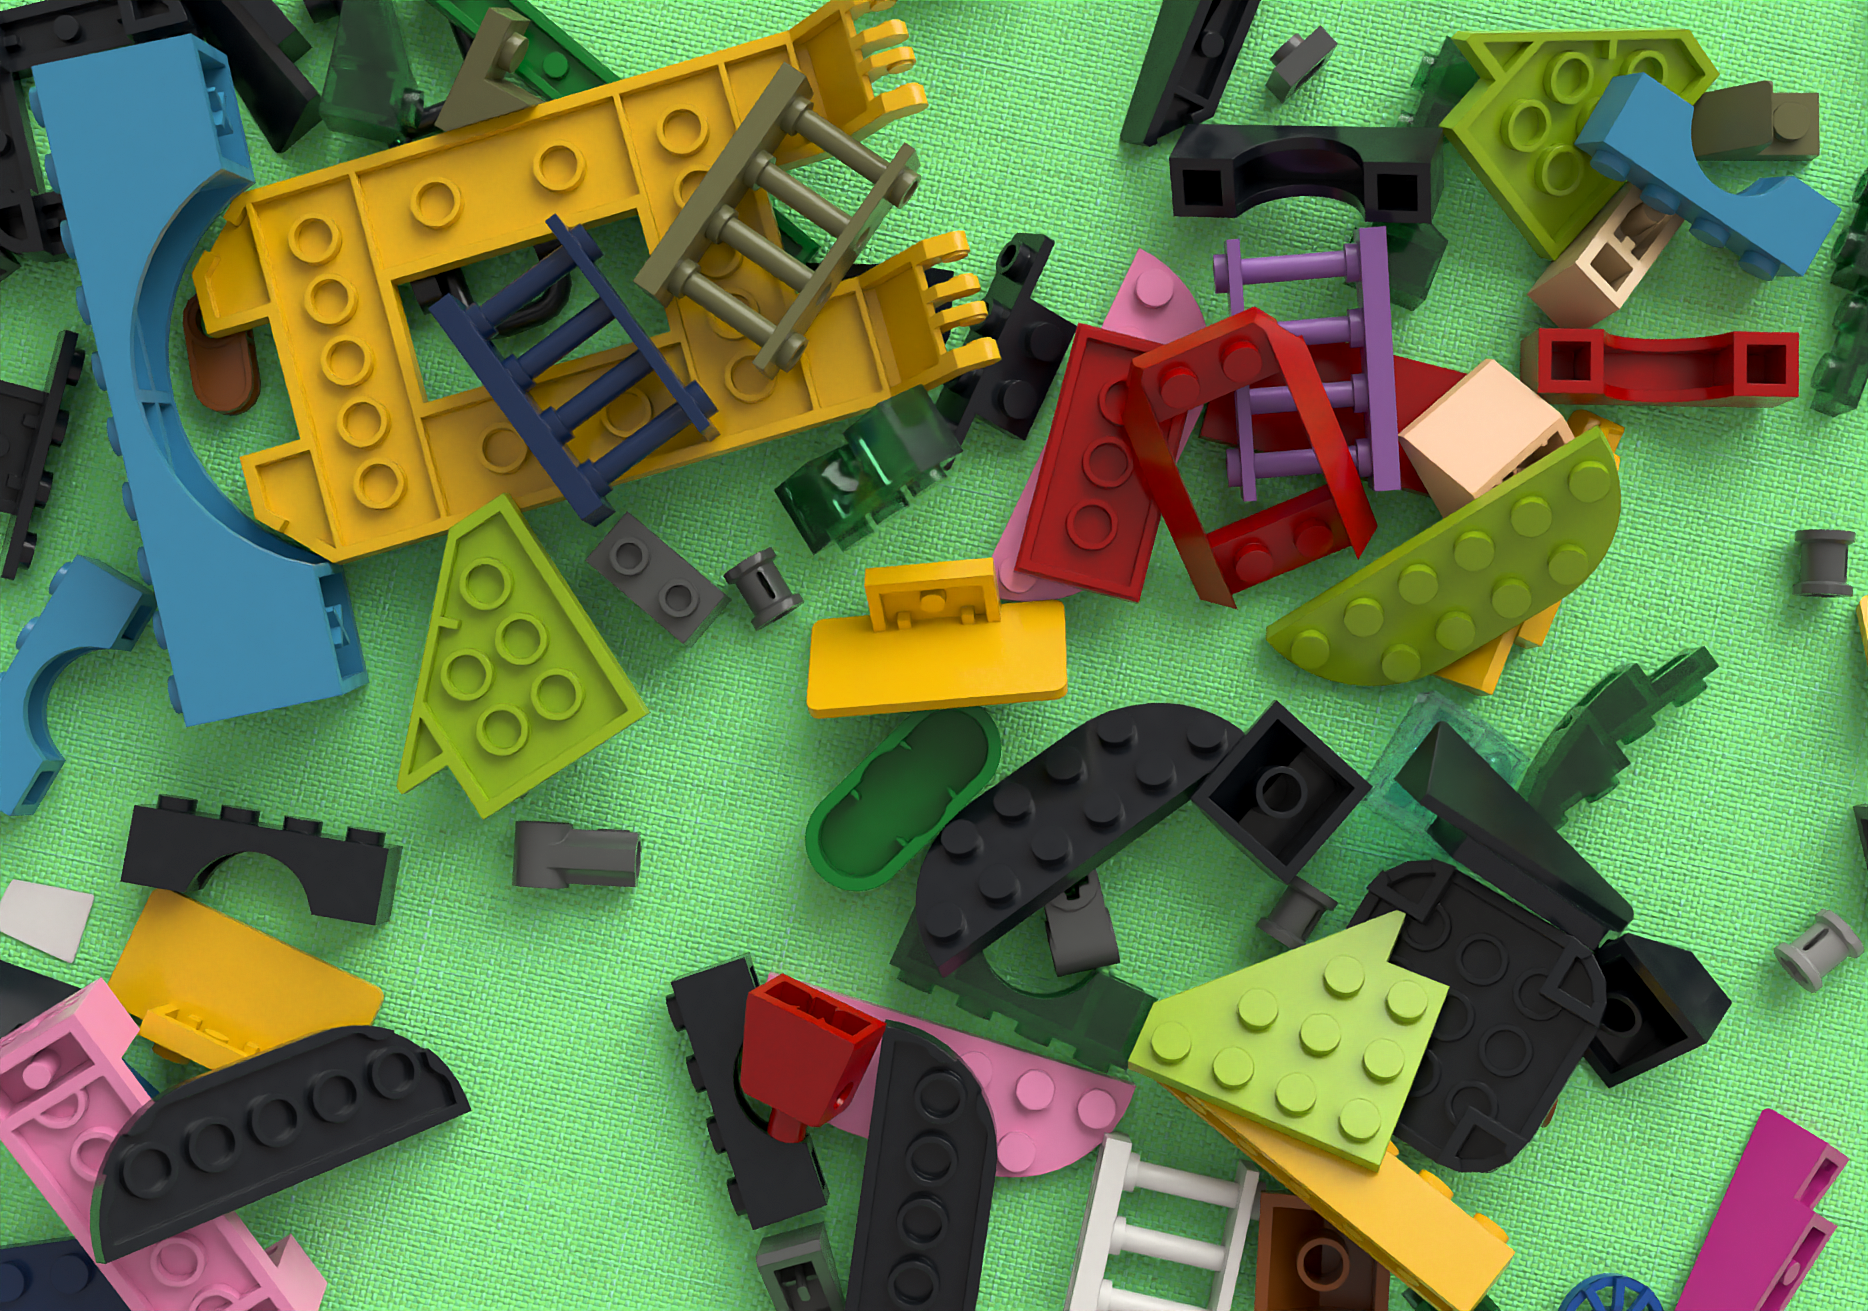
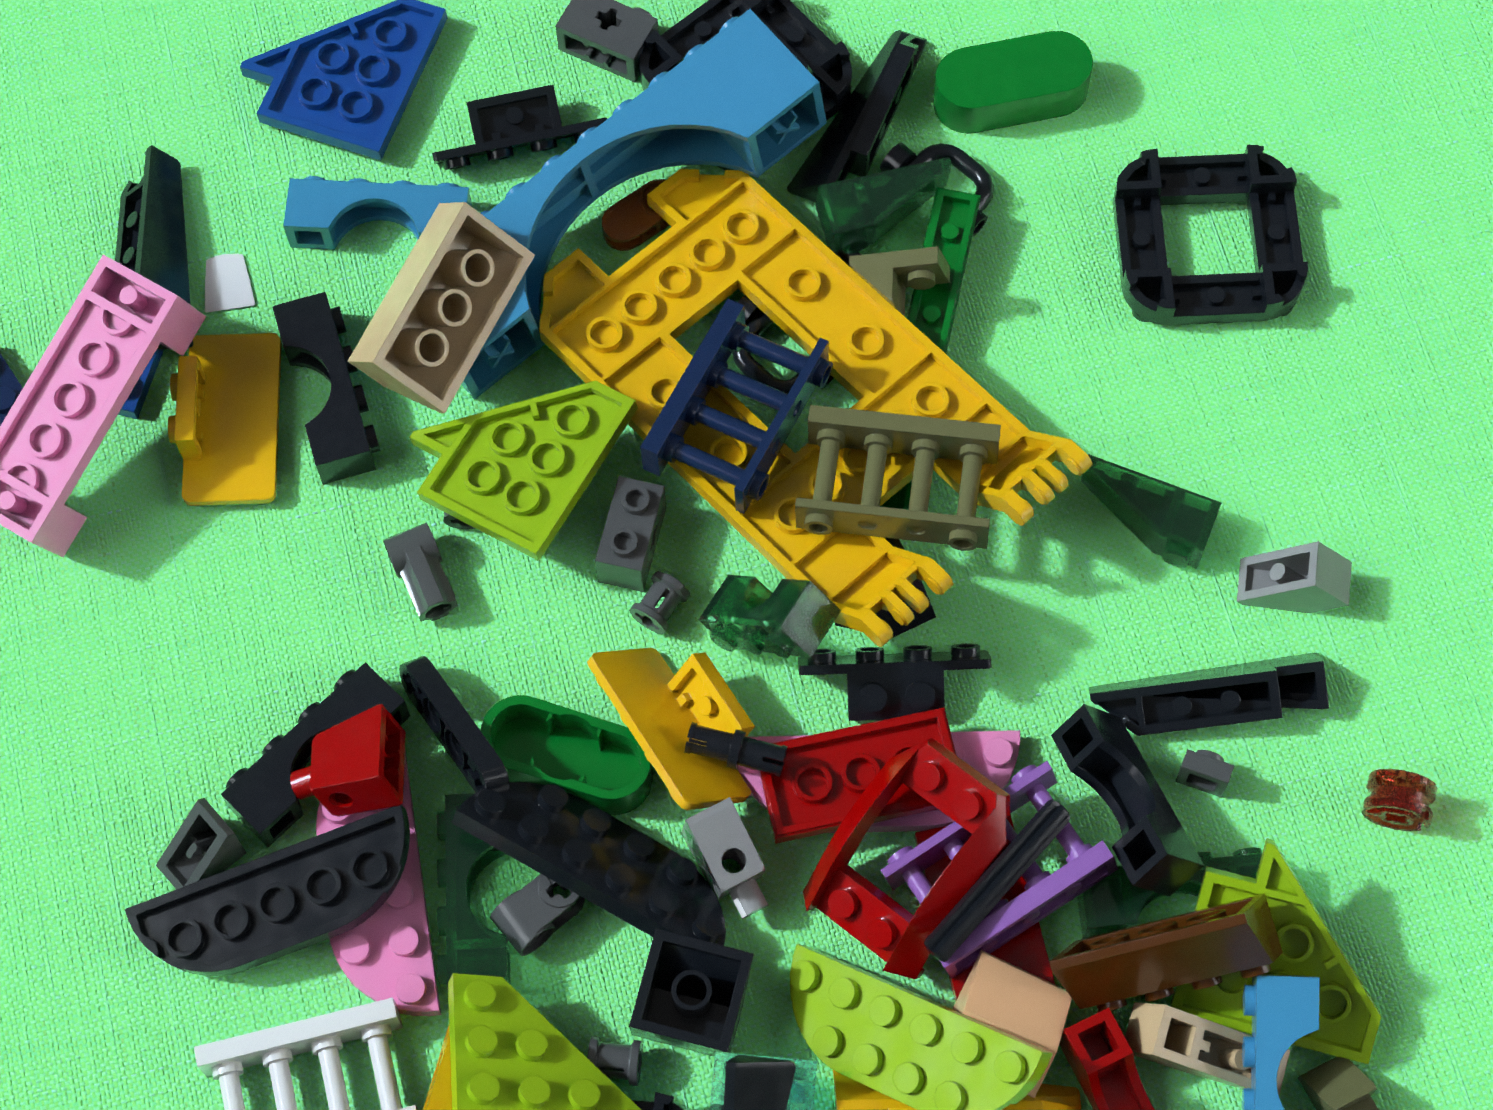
camera: 60 degrees right, 20 degrees down
black plate [90,1025,472,1264] -> none
none -> tan slope [348,202,535,413]
none -> black beam [399,656,510,793]
none -> light grey torso [681,797,768,919]
none -> black pin [684,722,788,777]
none -> black axle [924,799,1070,962]
none -> reddish brown slope [1049,894,1283,1012]

